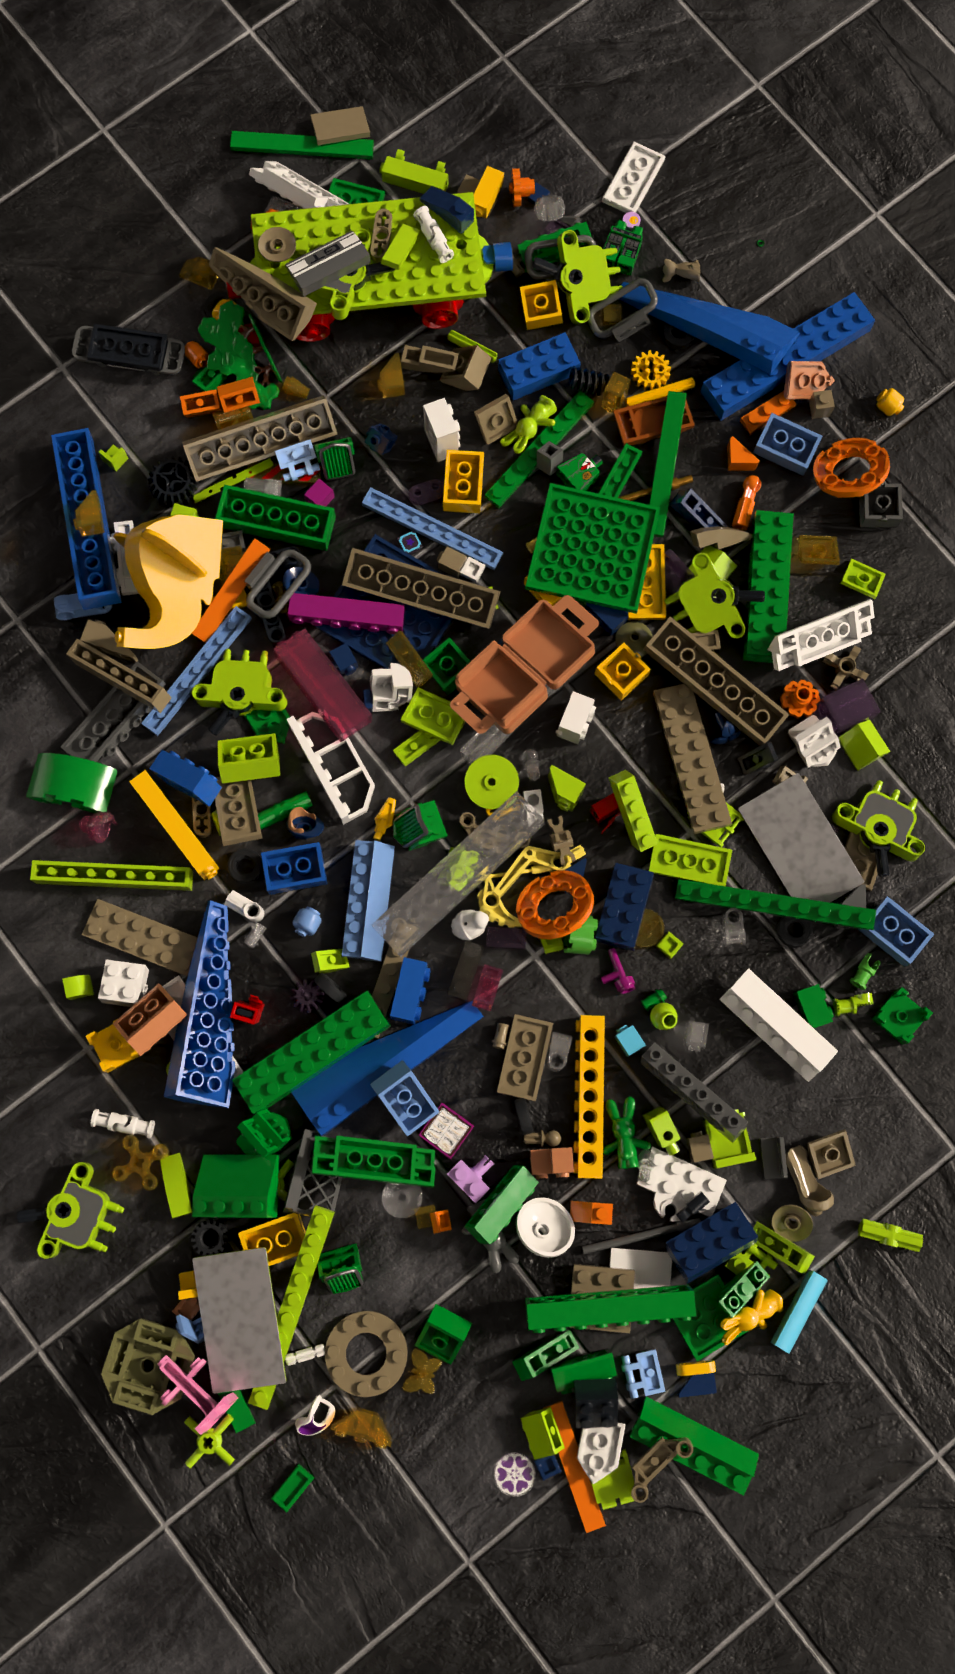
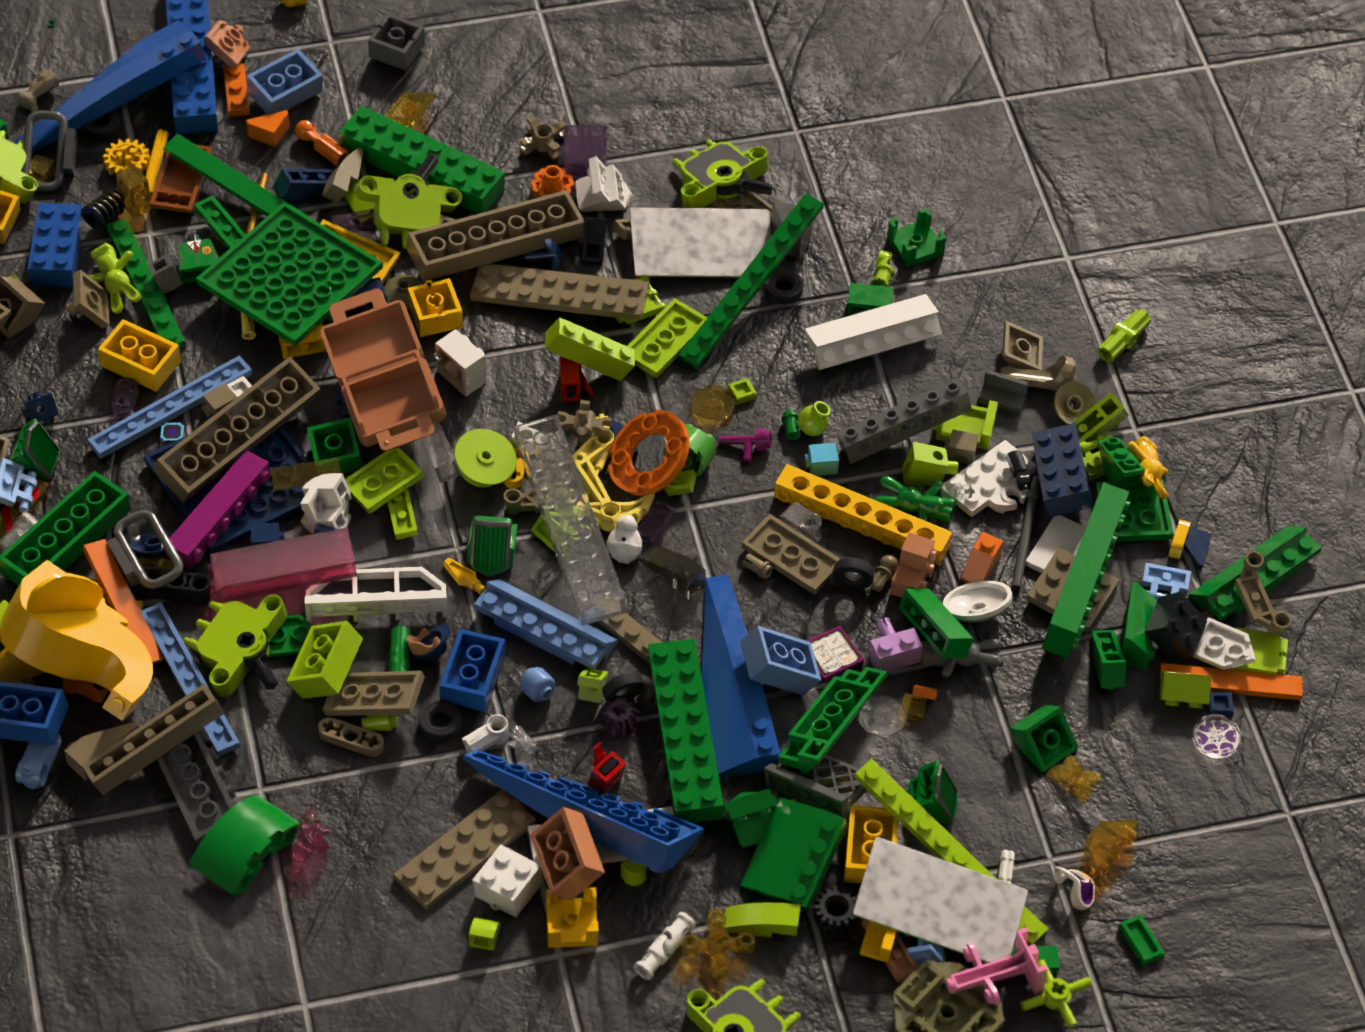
camera: 65 degrees left, 25 degrees down
lime brick [30,860,193,891] -> none
yellow brick [129,770,220,880] -> none
blue brick [149,750,222,807] -> none
magenta brick [304,479,334,506] -> none
dark tan plate [325,1311,408,1397] -> none
blue brick [390,957,431,1025] -> none
white brick [423,398,460,462] -> none
clear pink slope [472,964,503,1011] -> none
lime slope [548,765,586,812] -> none
dark blue brick [595,863,654,951] -> none
clear brick [683,1021,709,1052] -> none
clear piece [722,908,746,947] -> none
white slope [767,599,874,671] -> none
medium azure brick [770,1270,828,1354] -> none
dark tan brick [809,390,835,419] -> none
orange plate [813,438,890,498] -> none
lime slope [838,720,890,771] -> none
lime slope [841,558,886,599] -> none
bright green piece [850,953,881,990] -> none
medium blue brick [858,896,934,967] -> none

